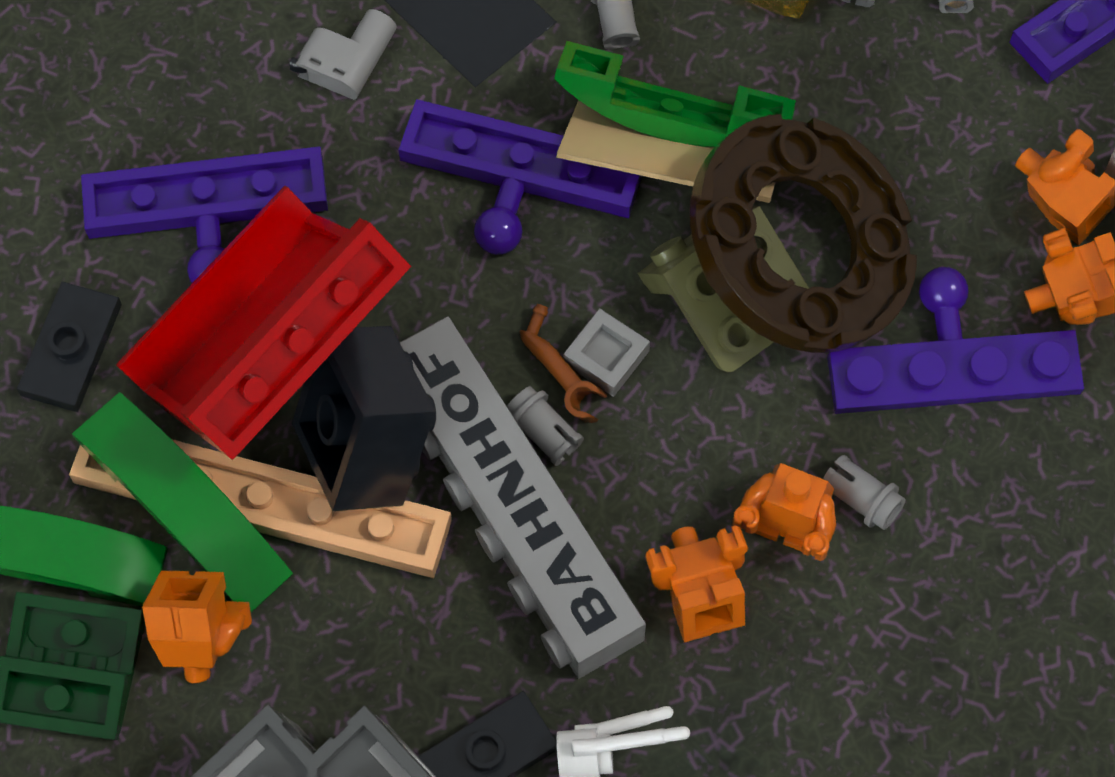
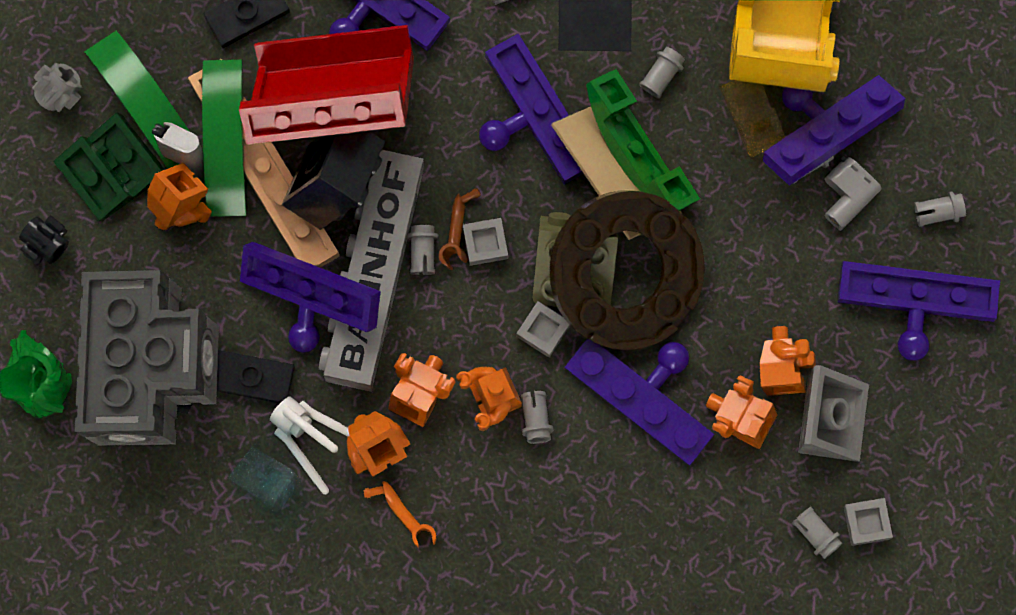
camera: 40 degrees right, 10 degrees up
none -> light grey piece [152,122,204,181]
none -> dark purple plate [240,242,381,353]
none -> orange piece [347,411,410,477]
none -> orange piece [363,481,436,548]
none -> light grey plate [516,301,570,358]

